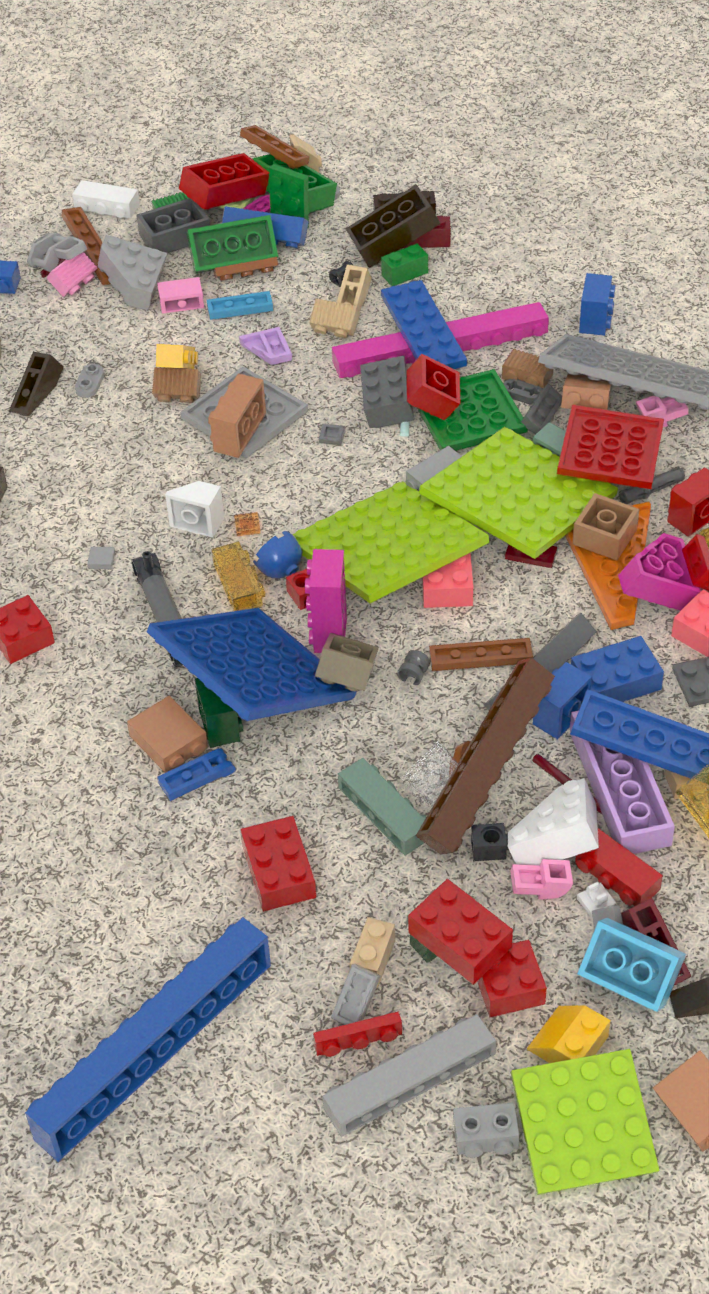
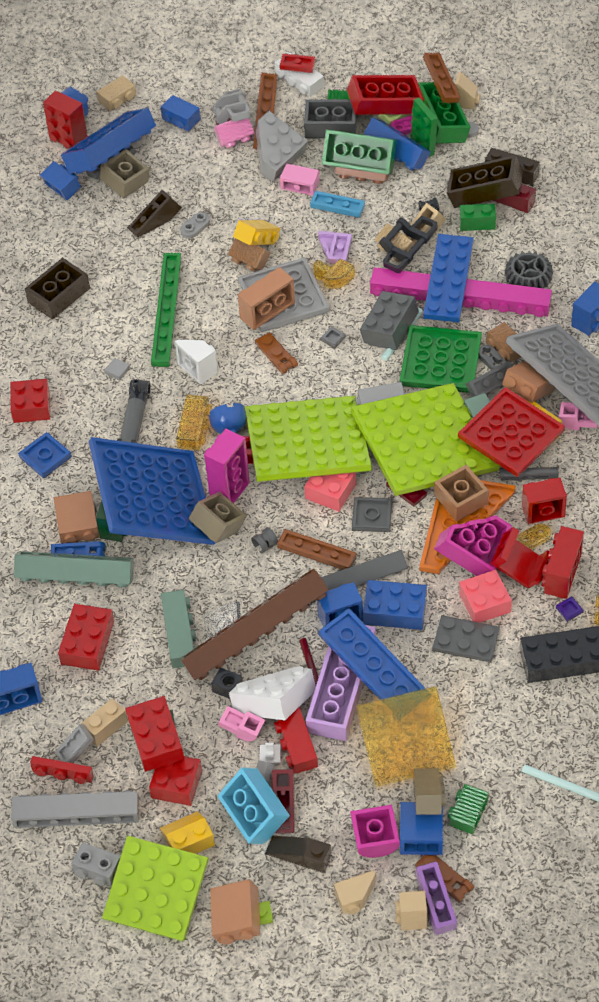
camera: 30 degrees right, 5 degrees up
clear orange tile [234,512,261,536] -> none
red brick [407,354,460,421] -> none
none -> sand green brick [14,551,134,587]
none -> blue plate [18,432,72,478]
none -> green plate [151,253,182,367]
none -> dark orange plate [255,332,298,374]
none -> red plate [279,53,316,73]
none -> clear yellow brick [313,258,355,289]
none -> dark grey tile [352,497,392,532]
none -> black bar [379,216,438,273]
none -> dark grey gear [505,251,553,289]

